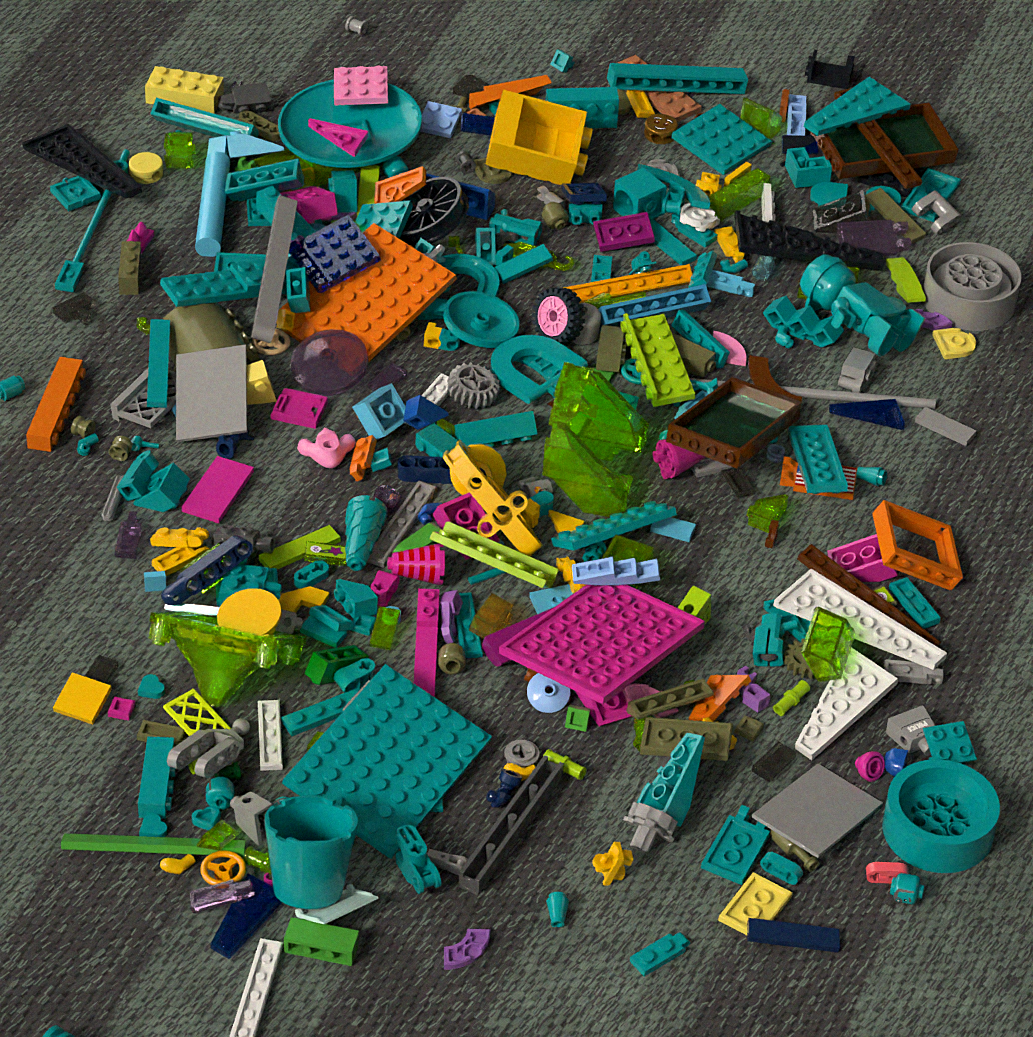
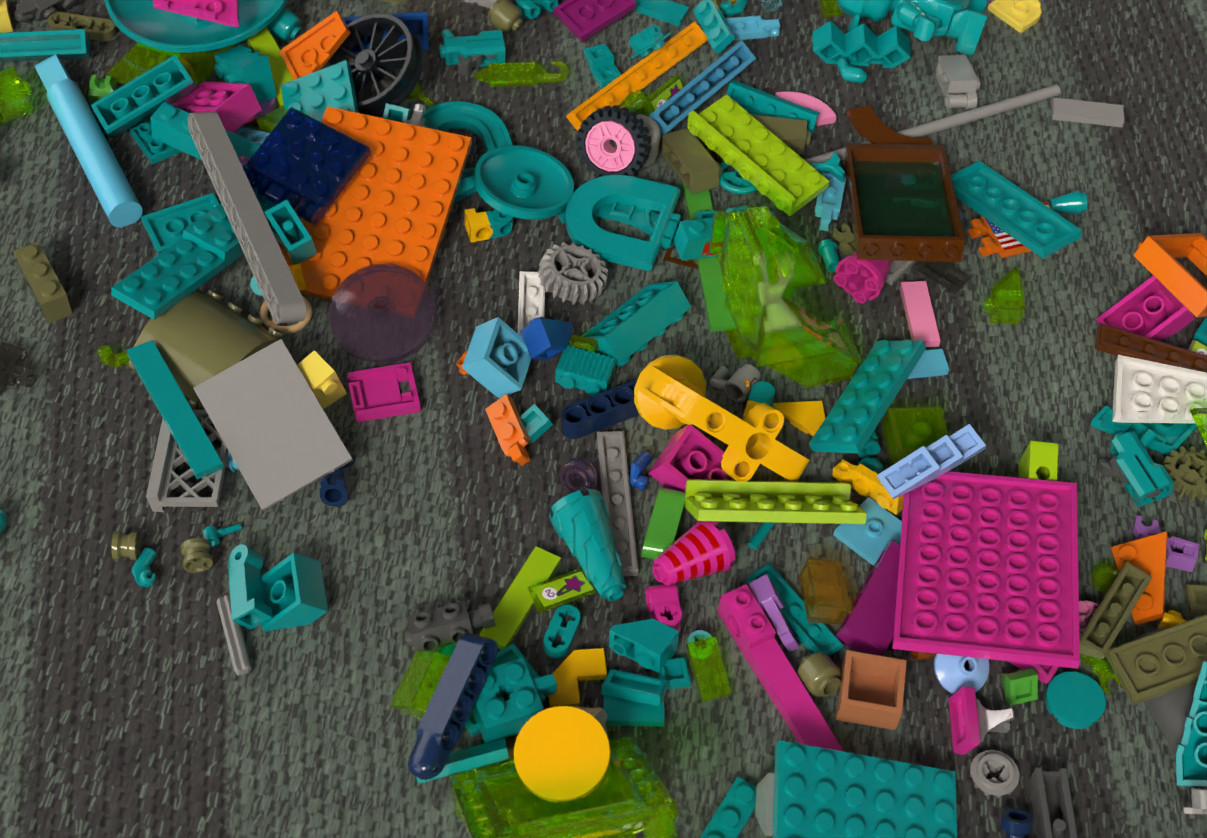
camera: 30 degrees left, 10 degrees up
orange brick [26,357,86,452] -> none
clear purple hinge [115,511,142,559] -> none
dark pink tile [127,221,154,254] -> none
medium azure tile [144,571,166,592] -> none
yellow hinge [150,527,209,548] -> none
yellow hinge [152,543,211,576] -> none
dark pink tile [182,456,254,523] -> none
medium azure slope [227,131,284,159] -> none
bright pink head [297,428,356,469] -> none
green slope [304,645,369,685] -> none
teal piece [334,658,375,693] -> none
clear purple tile [368,363,407,391] -> none
teal slope [475,228,496,265] -> none
teal tile [494,244,553,284] -> none
teal plate [495,245,513,266] -> none
yellow arm [503,763,535,781] -> none
lime pin [543,749,587,780] -> none
reddish brown tile [765,520,779,548] -> none
clear blue wing [829,399,905,430] -> none
none -> nougat piece [836,650,906,730]
none -> bright pink tile [899,281,941,347]
none -> dark pink piece [948,686,1015,755]
none -> teal tile [1044,672,1106,729]

